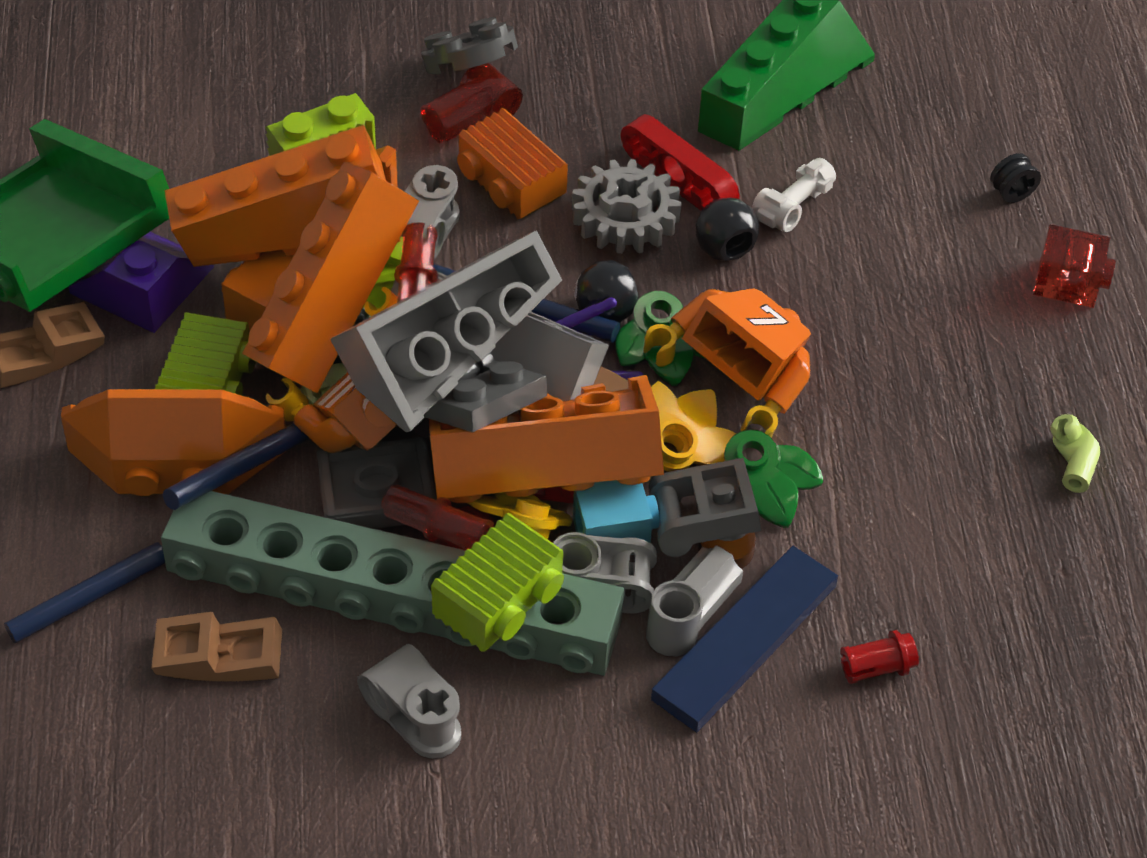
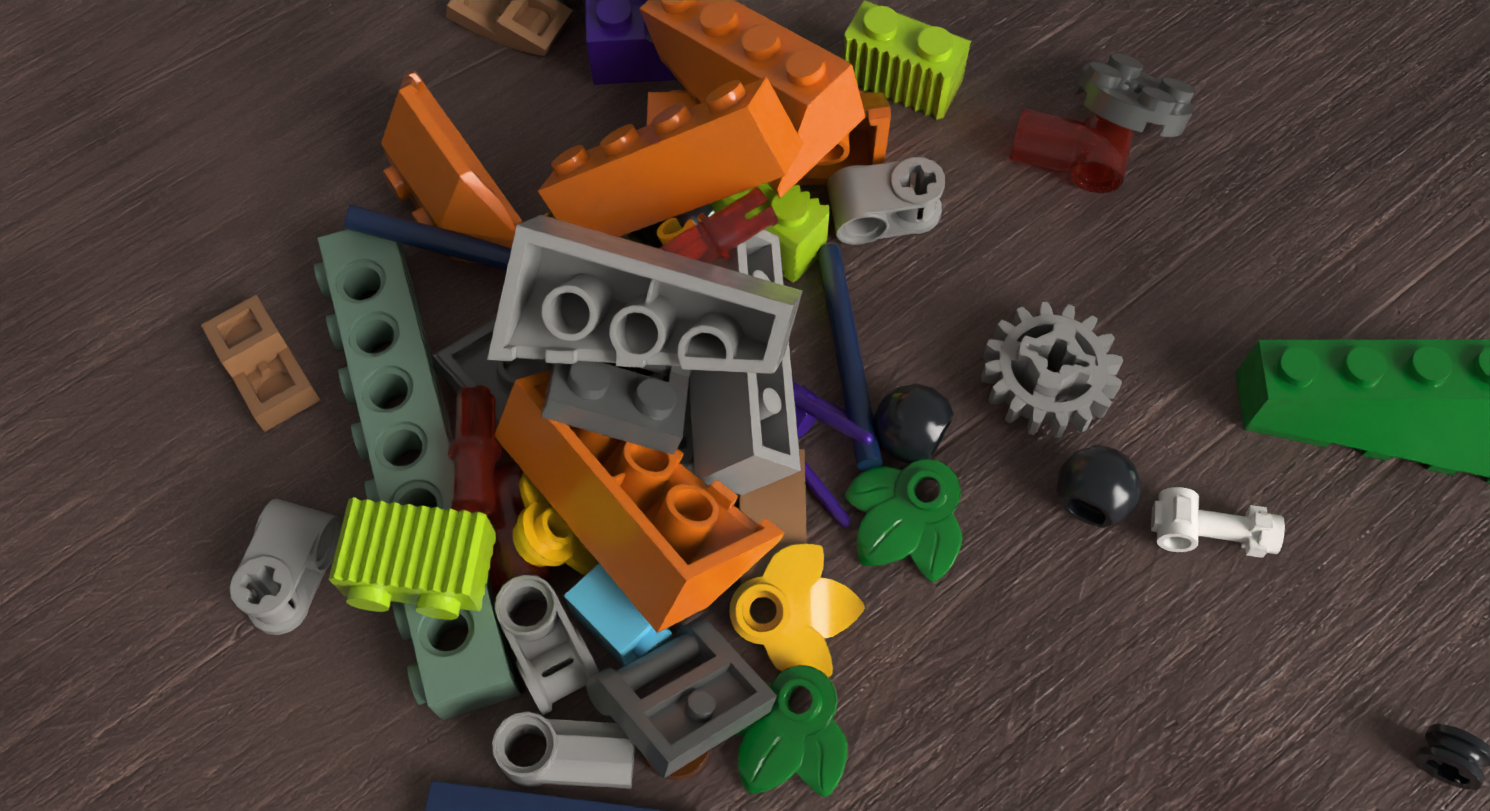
camera: 60 degrees right, 15 degrees up
dark blue bar [4,542,165,643] -> none
lime brick [155,312,256,395] -> none
orange brick [457,108,568,220] -> none
red beam [620,114,740,210] -> none
orange torso [643,288,811,438] -> none

